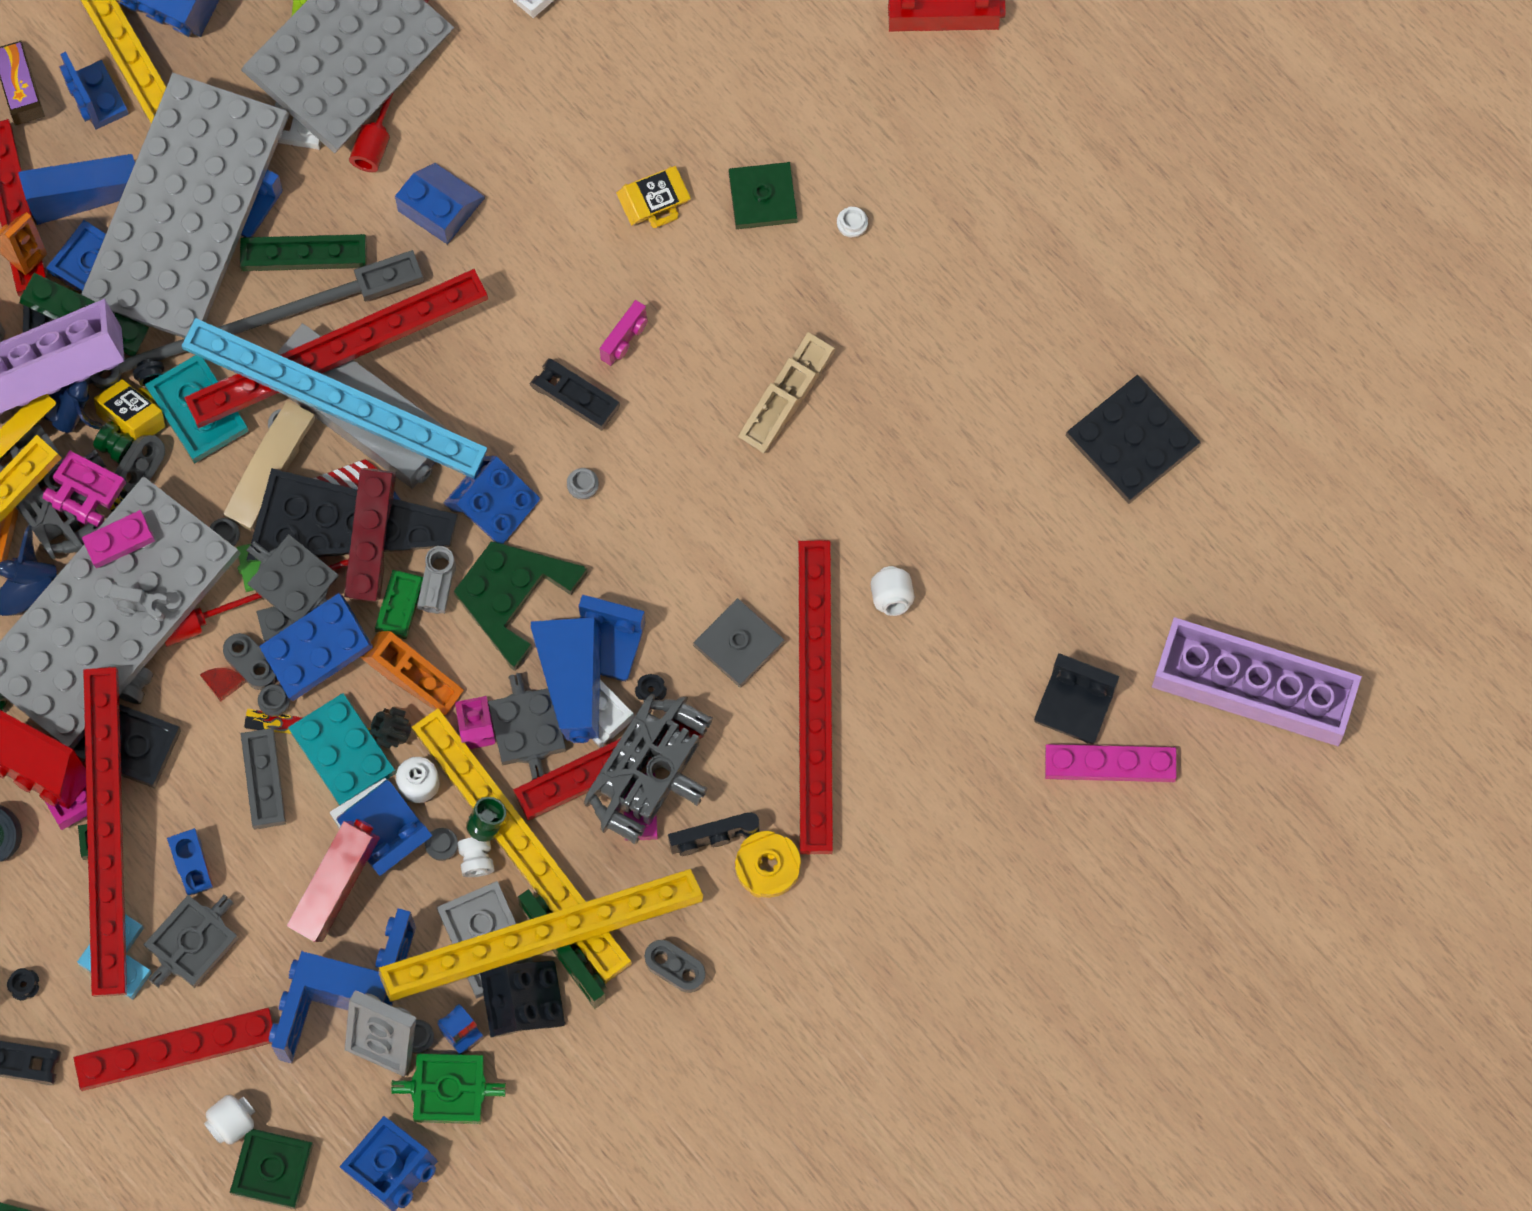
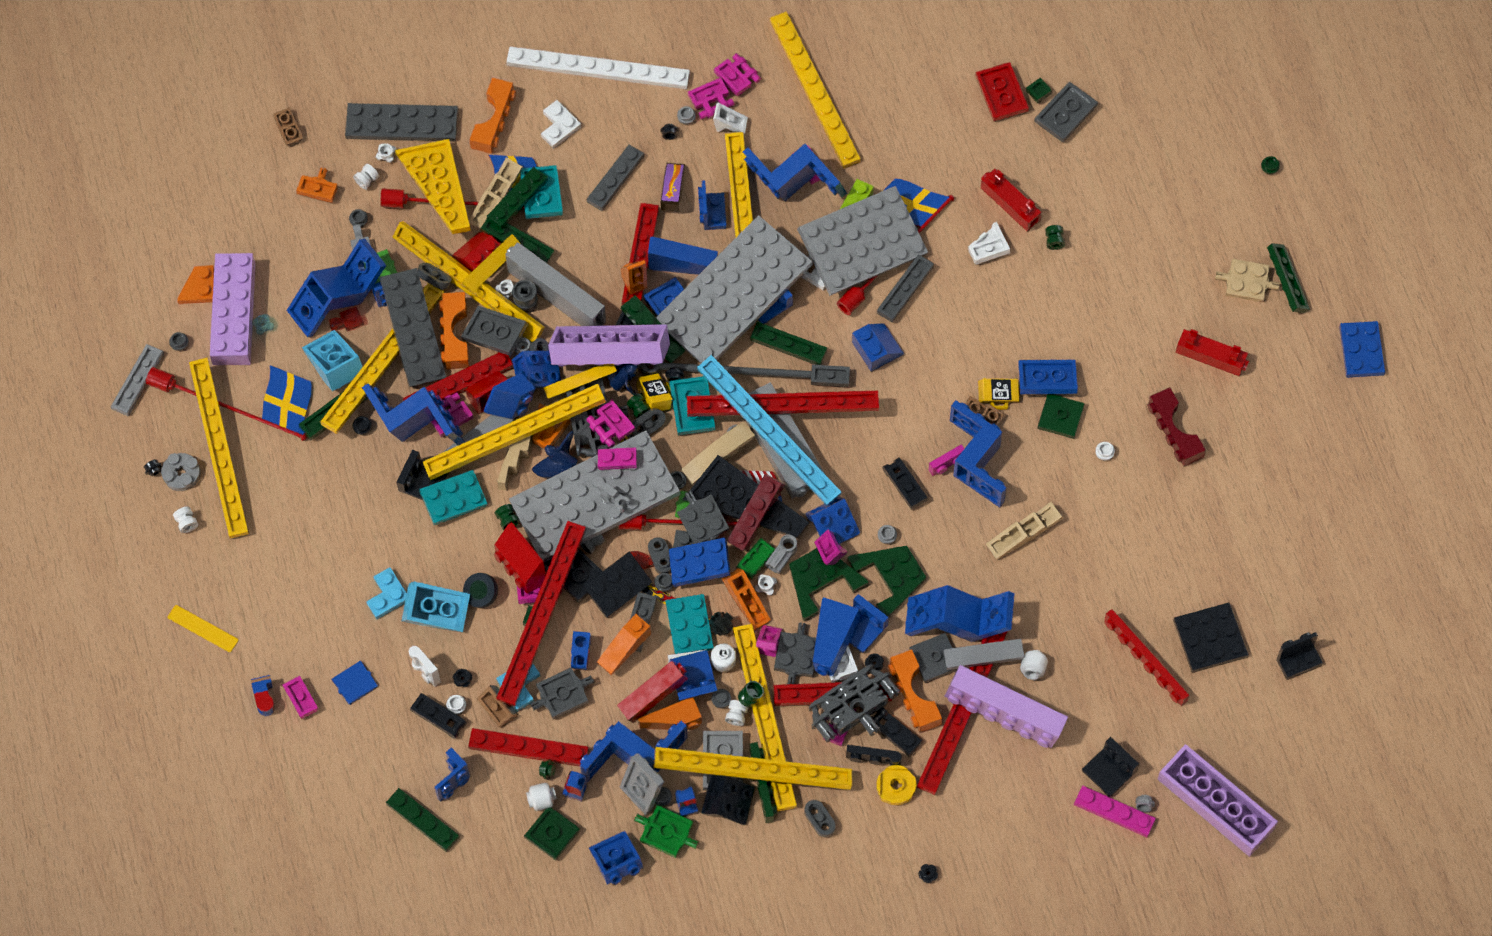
camera: 25 degrees right, 5 degrees down
none -> blue bracket [434,747,470,802]
none -> white plate [446,695,466,714]
none -> medium nougat slope [477,685,519,728]
none -> dark green plate [539,760,556,780]
none -> blue leg [563,771,587,802]
none -> black plate [583,551,652,618]
none -> orange slope [597,614,651,675]
none -> orange slope [638,697,702,730]
none -> white plate [755,574,777,595]
none -> dark pink slope [814,530,848,565]
none -> dark green wing [847,545,926,619]
none -> black plate [871,707,922,757]
none -> dark grey plate [877,254,934,323]
none -> orange arch [888,650,942,733]
none -> blue bracket [905,585,1015,642]
none -> black plate [918,864,938,883]
none -> light grey tile [943,639,1024,670]
none -> lavender brick [944,665,1068,748]
none -> blue bracket [950,400,1006,508]
none -> medium nougat slope [965,396,1004,426]
none -> blue plate [1018,360,1078,394]
none -> red plate [1105,609,1189,706]
none -> light grey plate [1135,794,1155,812]
none -> dark red arch [1147,387,1206,467]
none -> black bracket [1276,632,1323,680]

